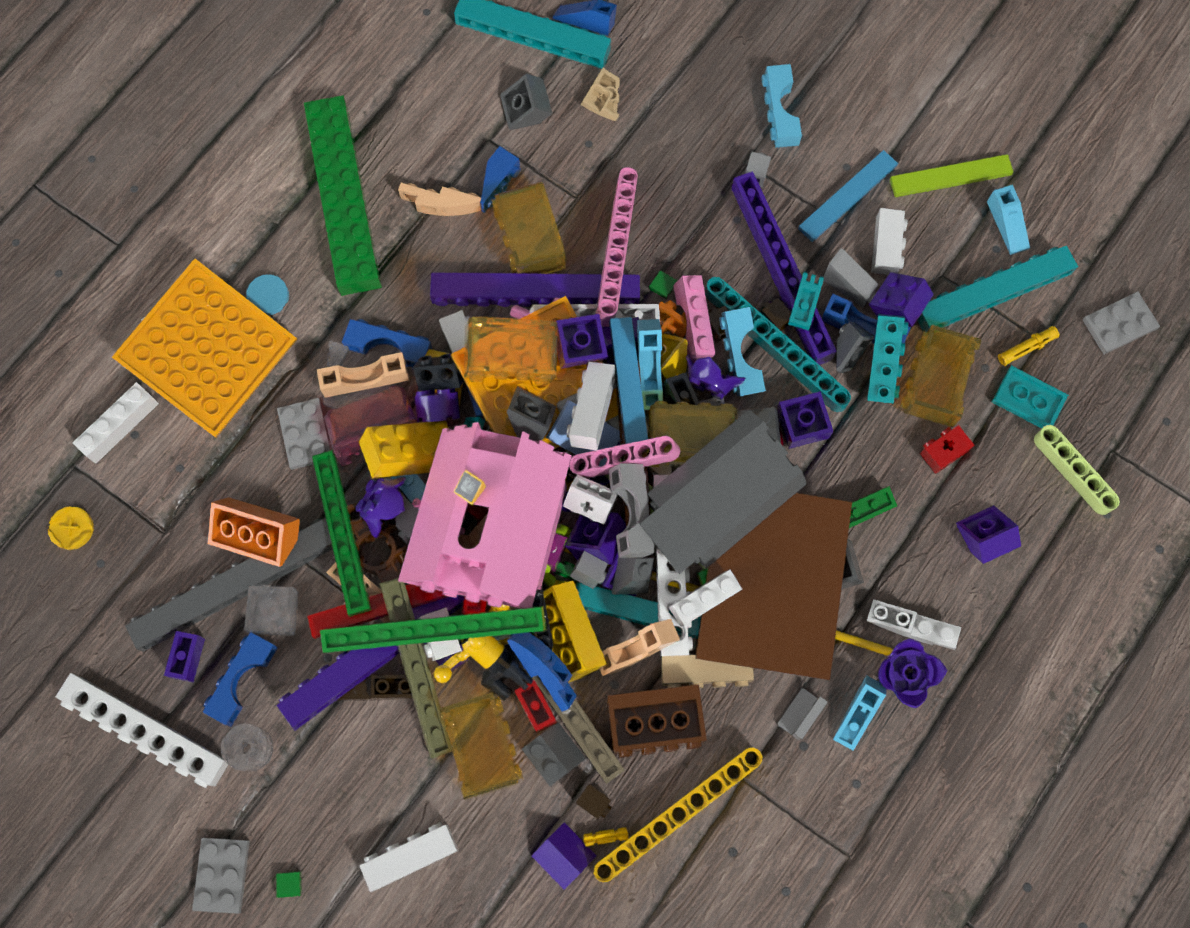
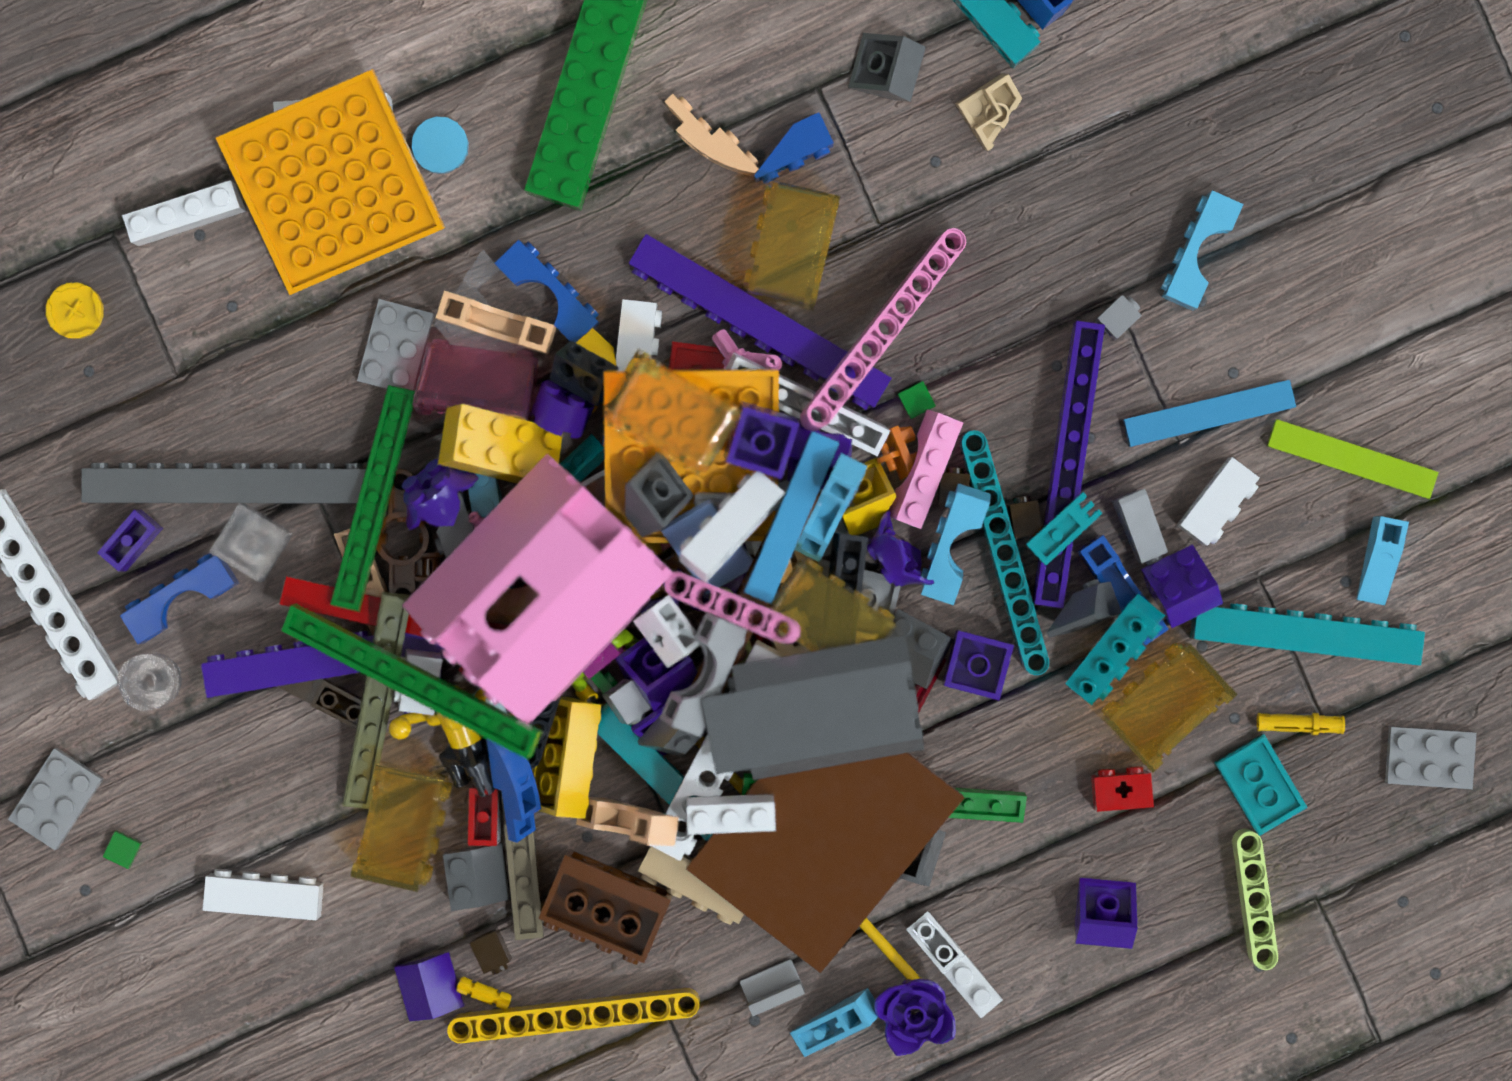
camera: 30 degrees right, 15 degrees up
orange slope [208,497,300,567] -> none
slope [453,470,486,505] -> none

